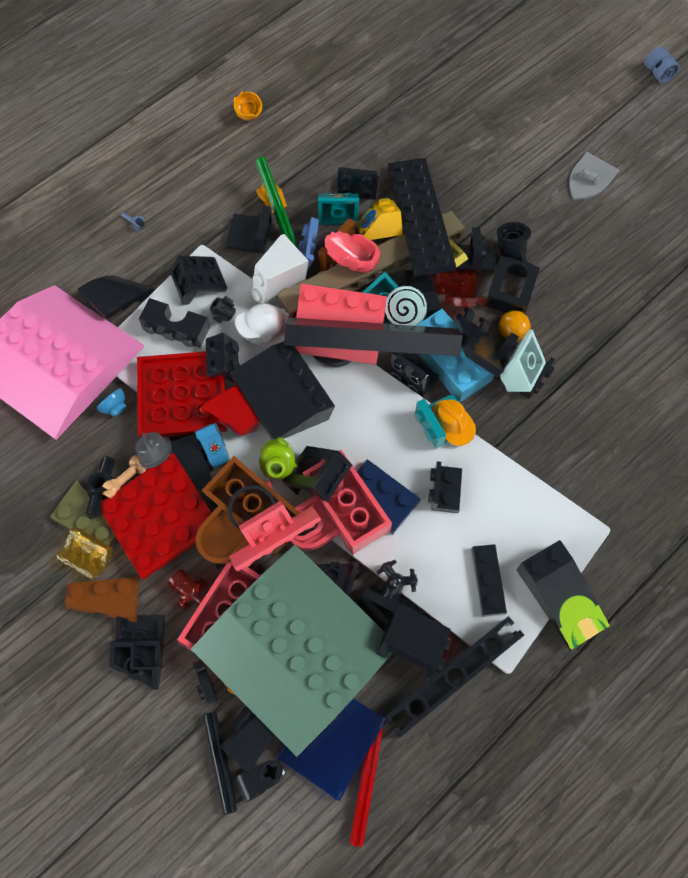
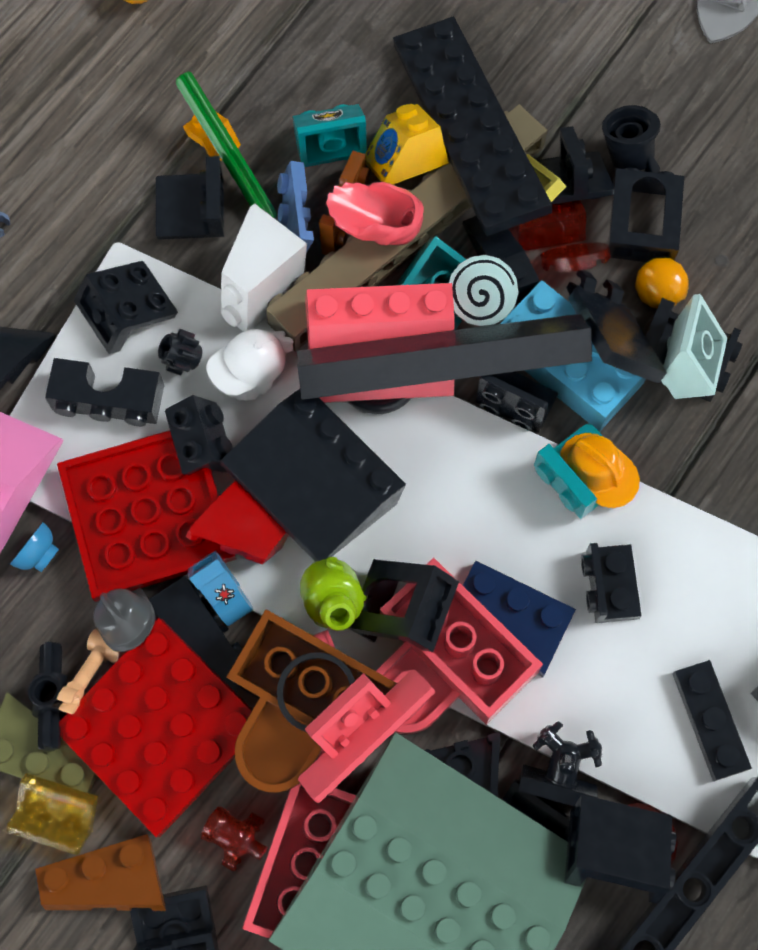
camera: 10 degrees left, 5 degrees up
black bracket [337,167,379,200] -> none

